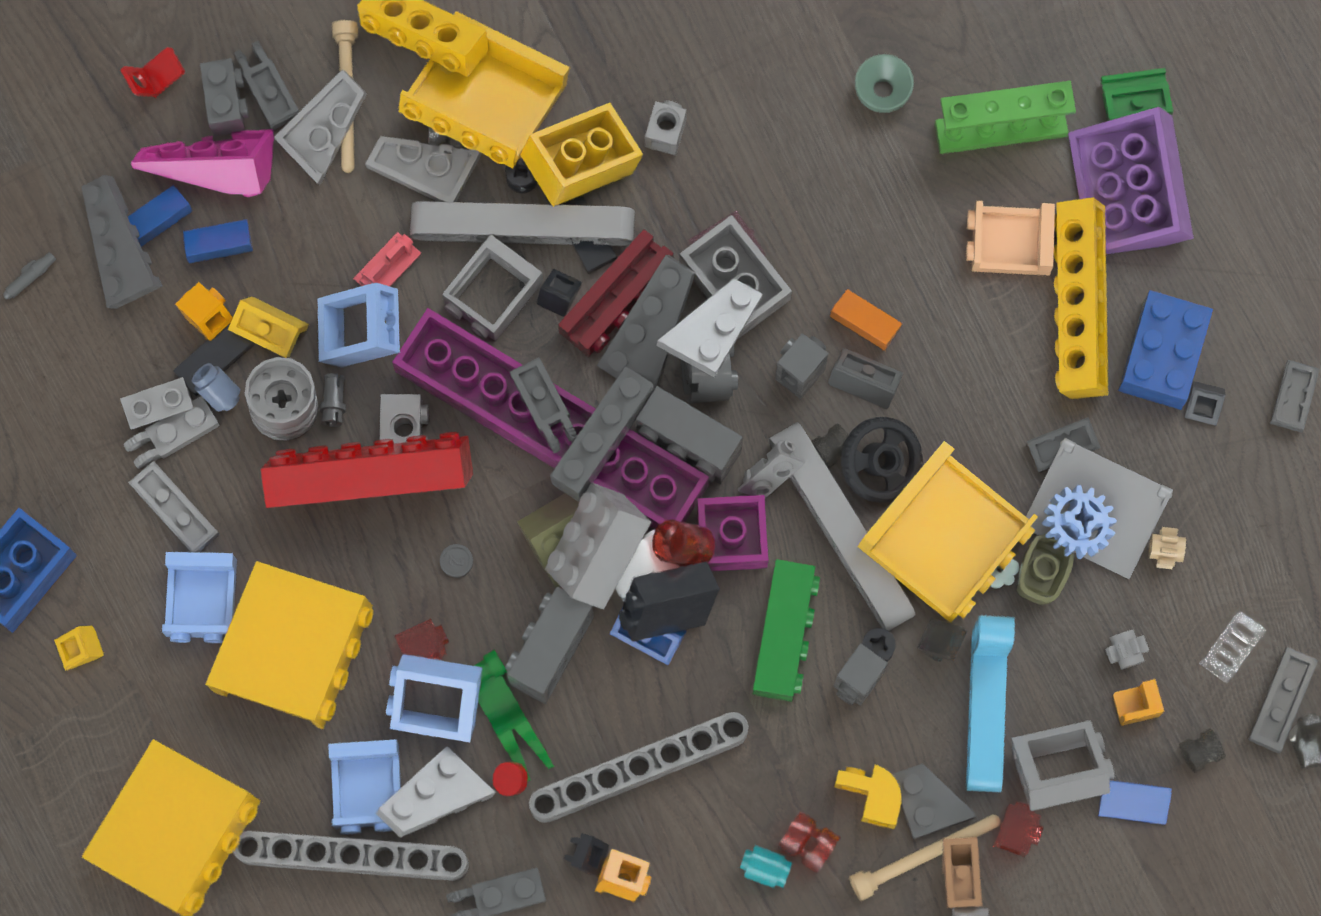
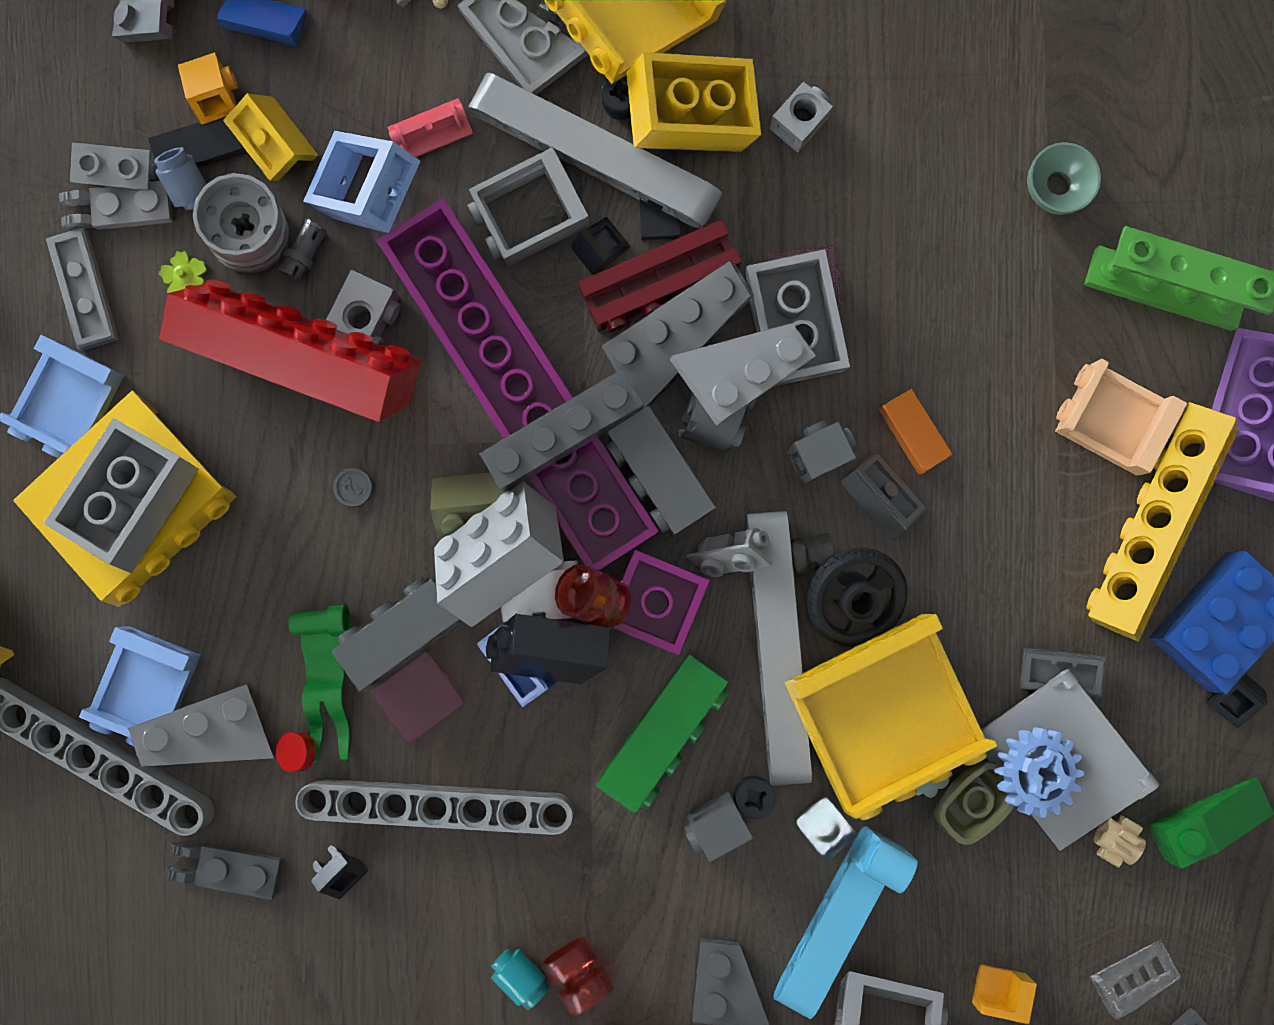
camera: 25 degrees right, 10 degrees up
light blue window [386,654,482,742] -> none
clear red brick [394,619,449,661] -> none
dark grey hinge [509,357,577,453] -> none
light orange brick [595,849,651,902] -> none
yellow brick [834,765,901,829] -> none
light grey gear [1105,630,1149,670] -> none
none -> light grey brick [43,417,199,573]
none -> lime plant [158,251,208,293]
none -> clear pink piece [371,651,465,744]
none -> green slope [1147,777,1274,869]

